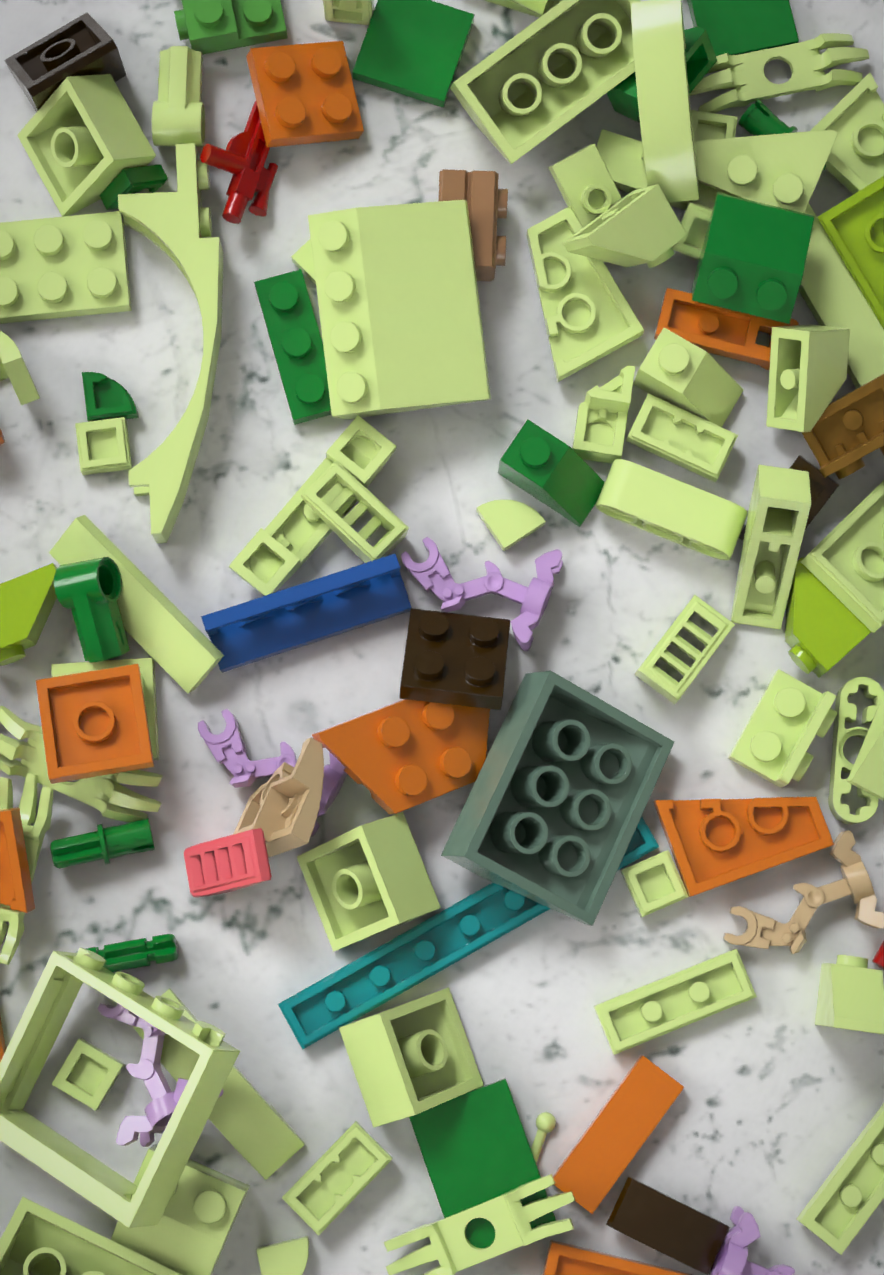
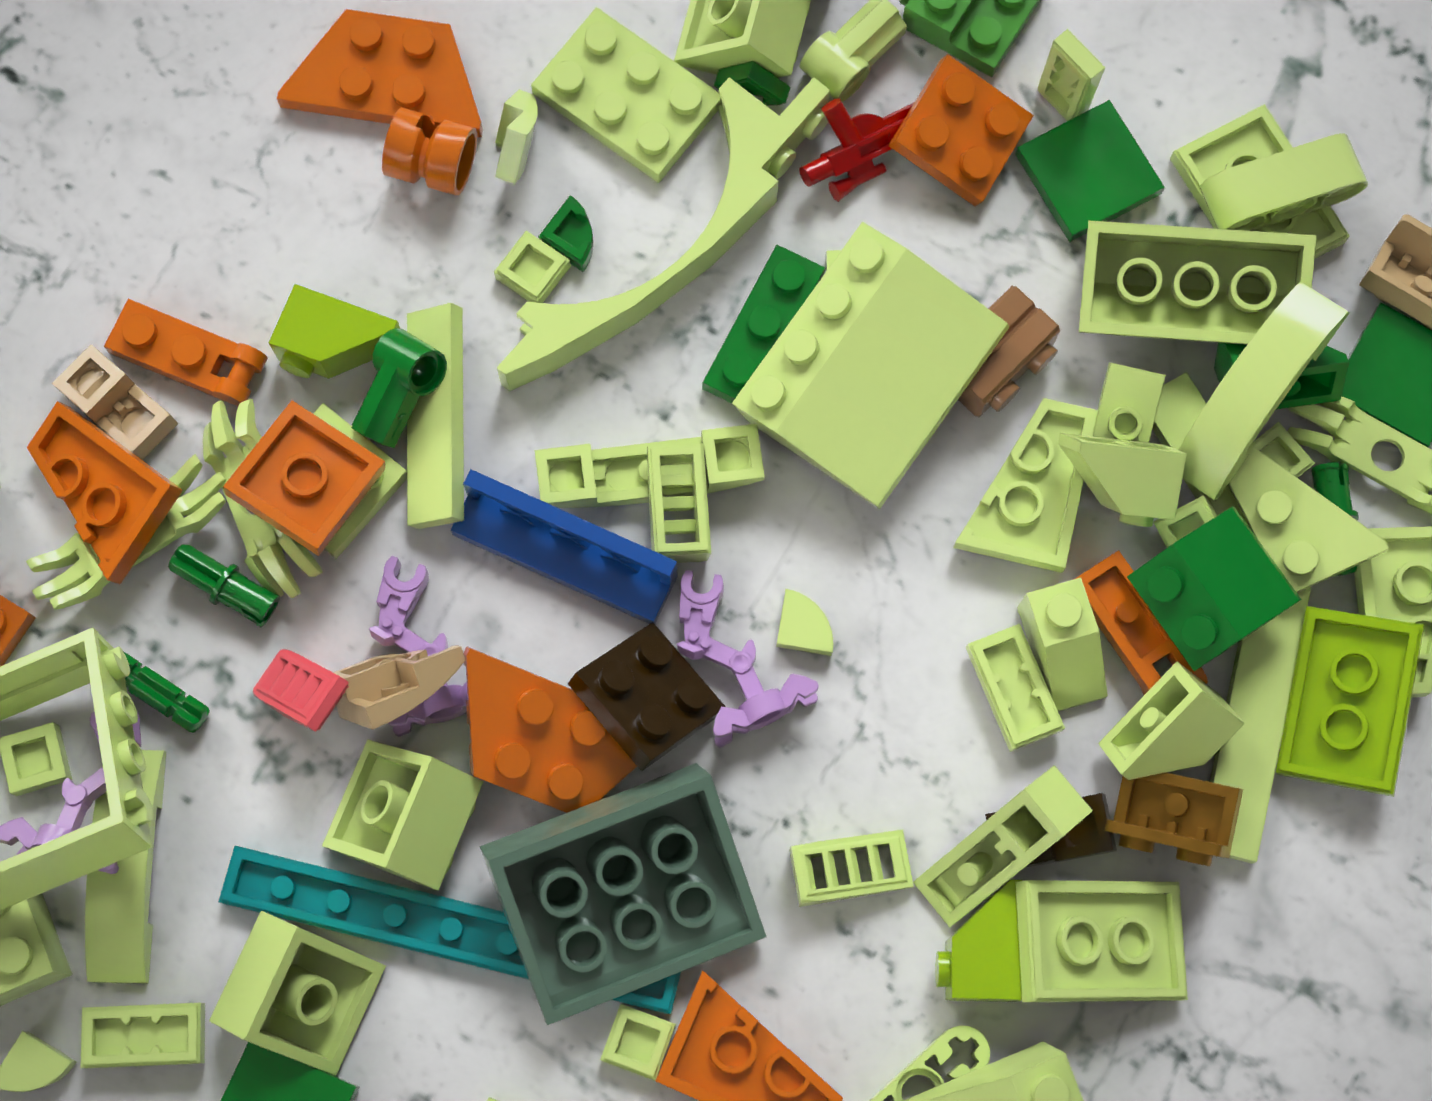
camera: 45 degrees right, 5 degrees down
green slope [498,419,605,527] -> none
yellowish green slope [572,365,635,464] -> none
yellowish green beam [595,459,748,560] -> none
yellowish green bracket [728,669,837,788] -> none

